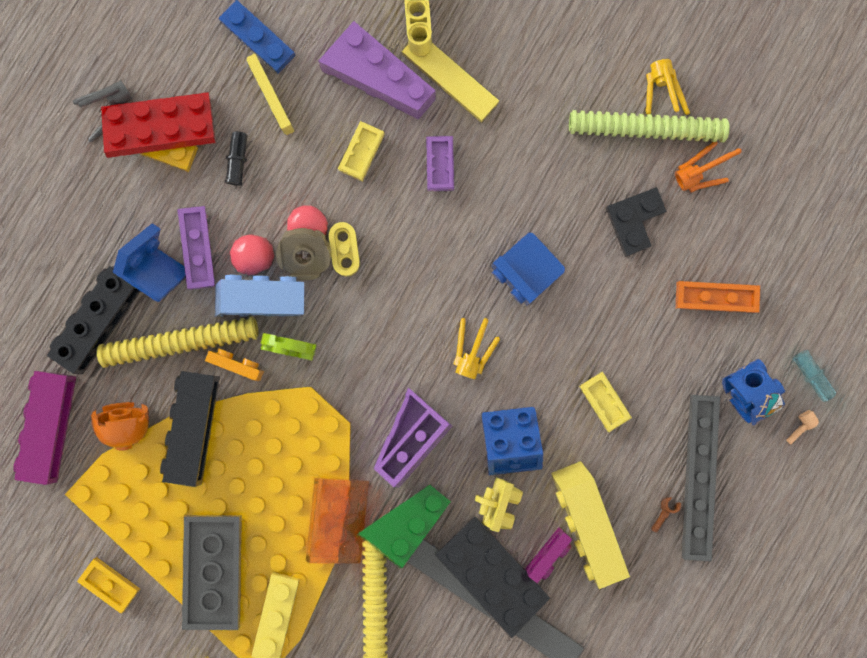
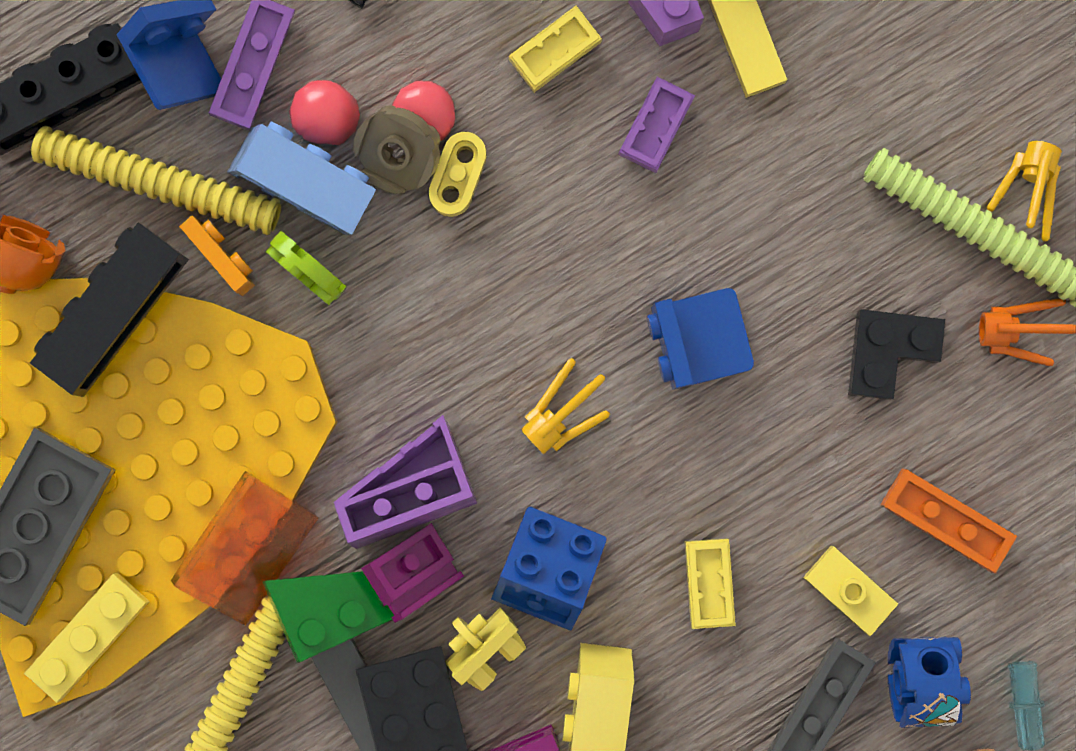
camera: 20 degrees right, 0 degrees up
none -> magenta plate [361,523,464,623]
none -> light yellow plate [803,546,898,636]

